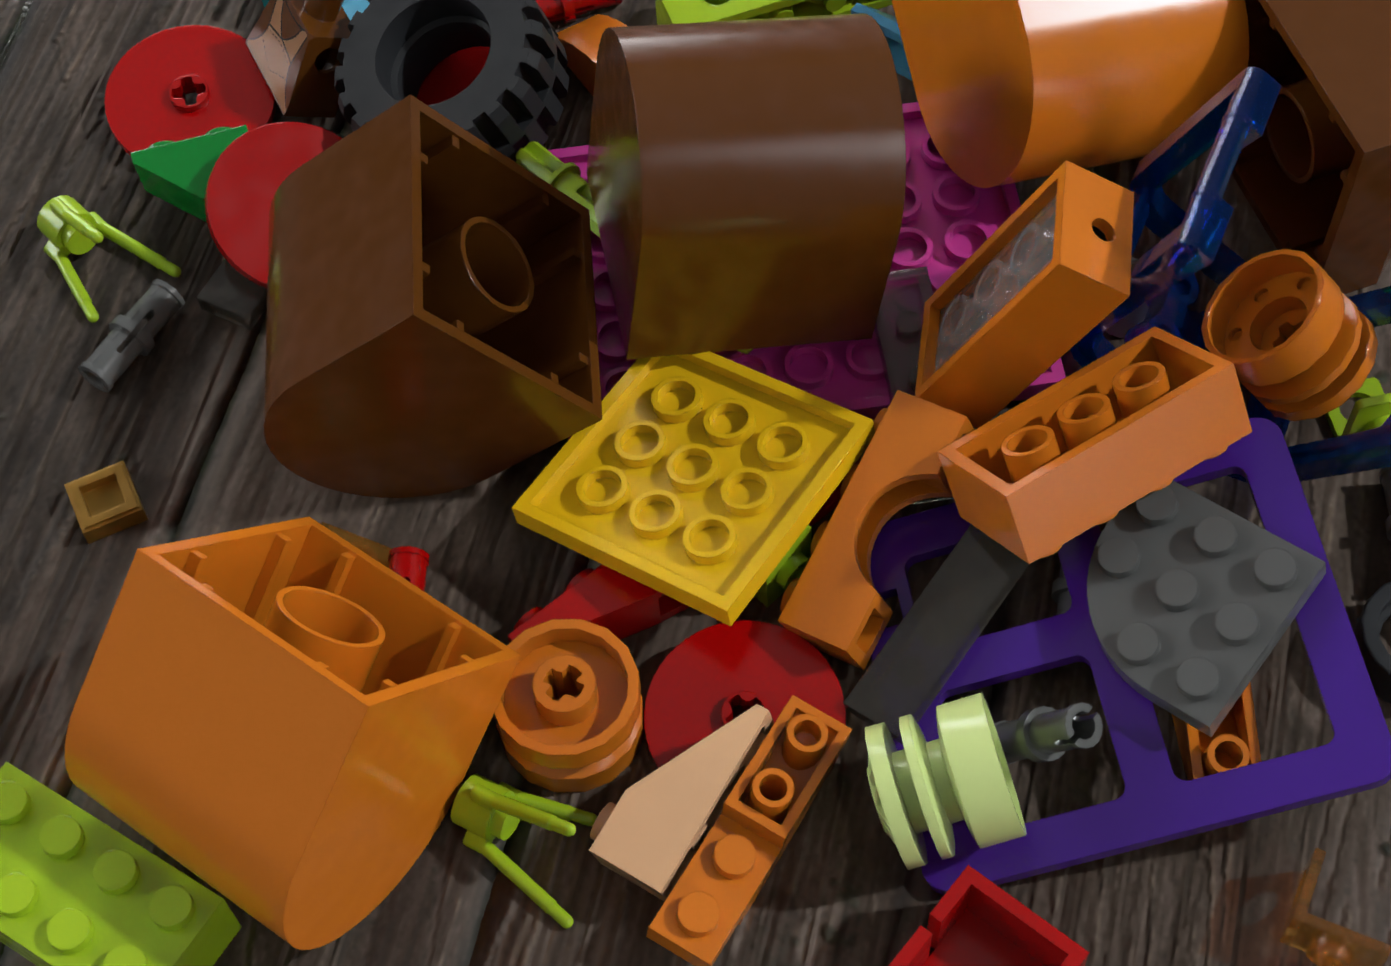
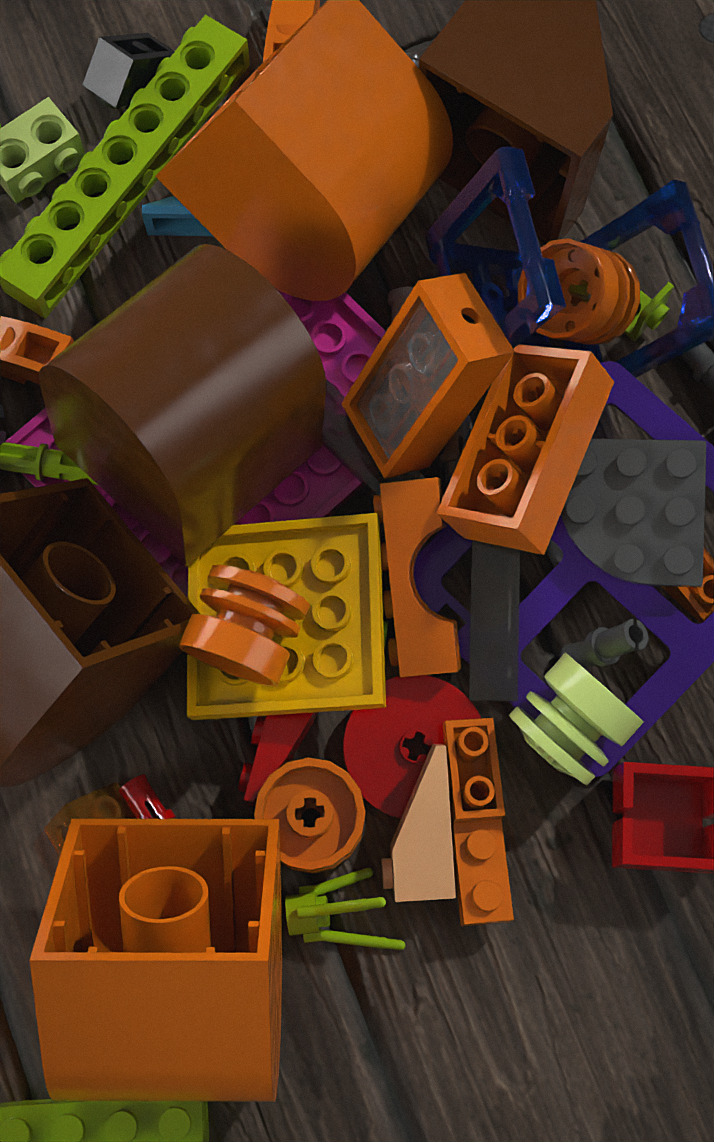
camera: 40 degrees left, 15 degrees up
none -> orange wheel [179,564,310,687]

